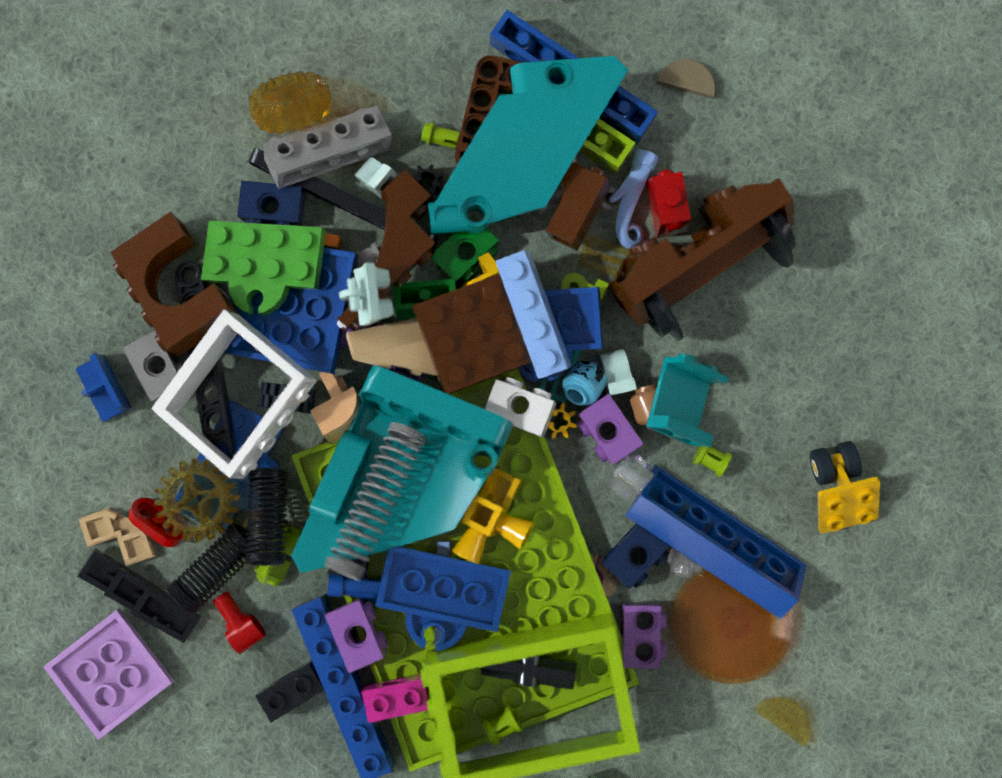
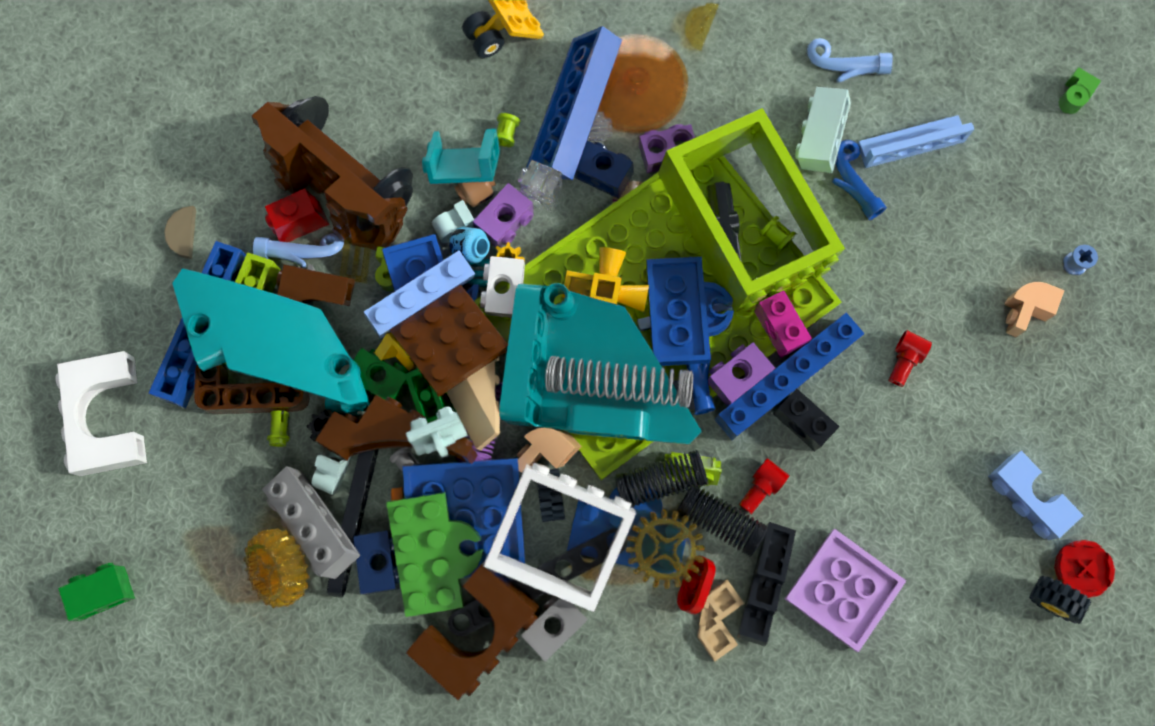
camera: 105 degrees left, 10 degrees down
blue panel [75,353,132,422] -> none

